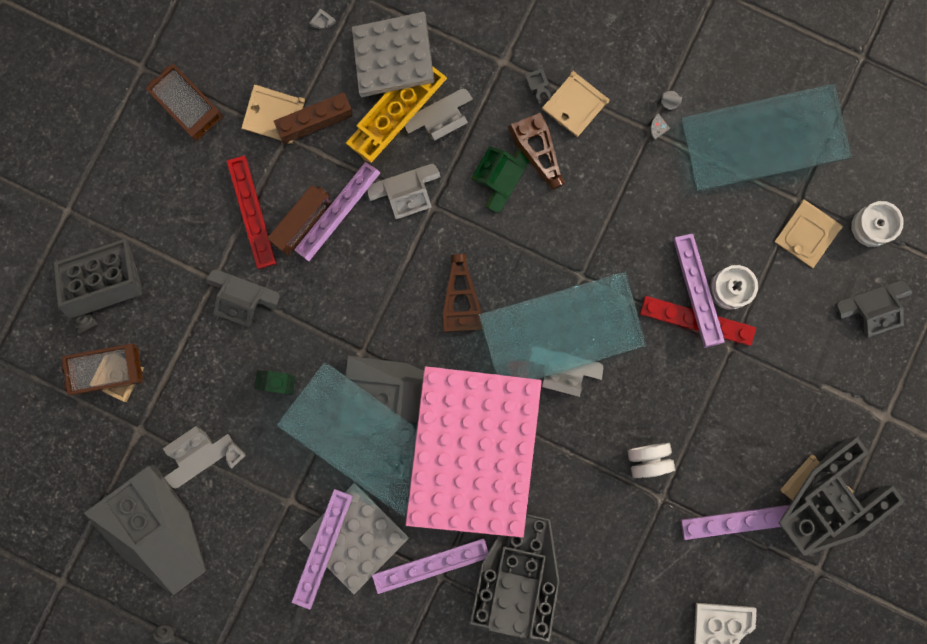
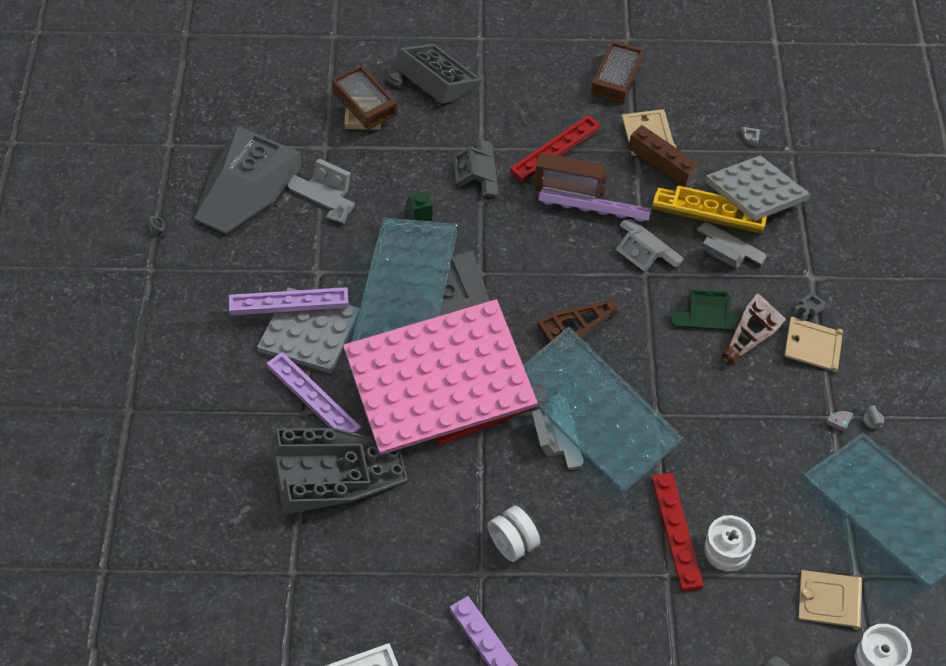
camera: 65 degrees right, 30 degrees down
lavender plate [673,234,725,348] -> none

